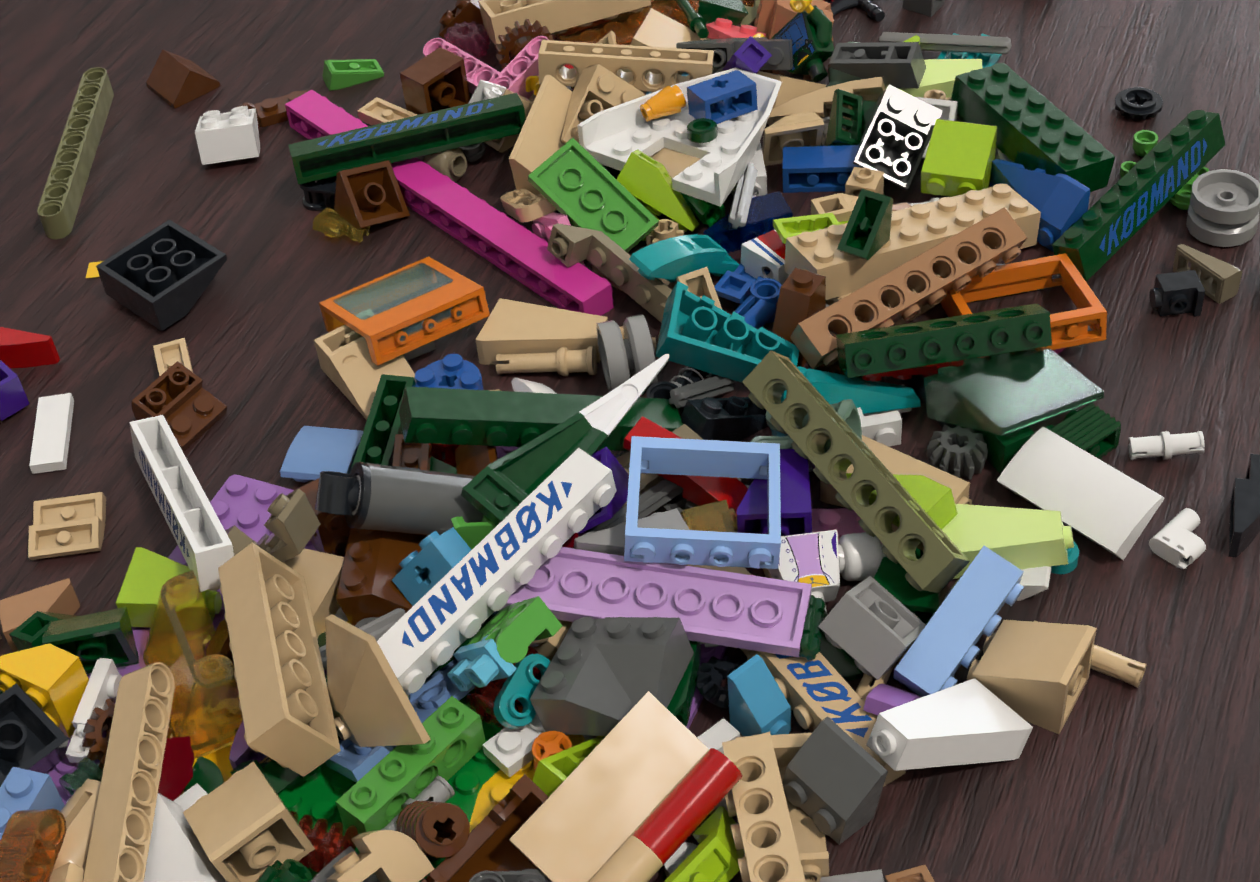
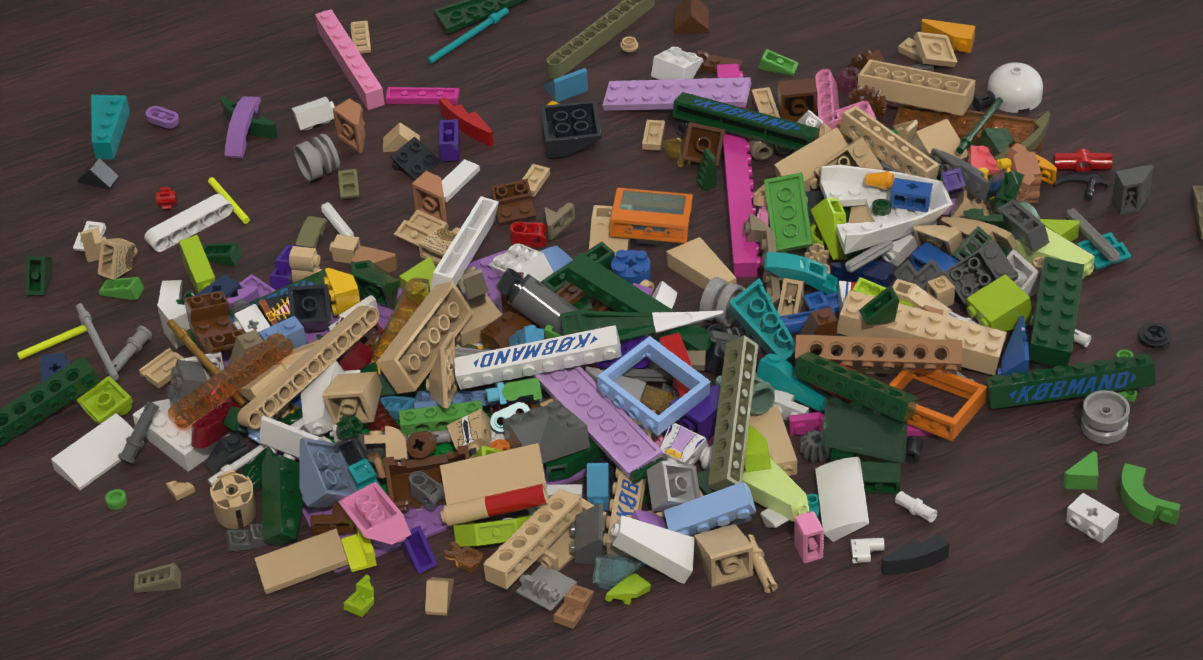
camera: 40 degrees right, 0 degrees up
tan pin [496,346,597,376] -> none
black brick [1149,270,1205,317] -> none
dark tan slope [1172,244,1242,304] -> none
none -> dark azure slope [376,395,415,420]
none -> nougat slope [412,171,447,223]
none -> tan torso [418,227,460,265]
none -> tan torso [447,409,491,459]
none -> white slope [488,243,554,282]
none -> red piece [510,222,547,248]
none -> dark azure slope [543,68,588,102]
none -> dark tan slope [544,202,575,240]
none -> clear light blue slope [592,553,647,589]
none -> lavender plate [602,77,751,111]
none -> lime slope [605,573,651,605]
none -> tan plate [620,36,638,53]
none -> tan plate [642,120,665,150]
none -> dark green slope [696,148,717,191]
none -> dark pink plate [789,411,831,436]
none -> bright pink brick [794,512,824,563]
none -> dark grey plate [894,259,945,291]
none -> dark green slope [963,208,1005,230]

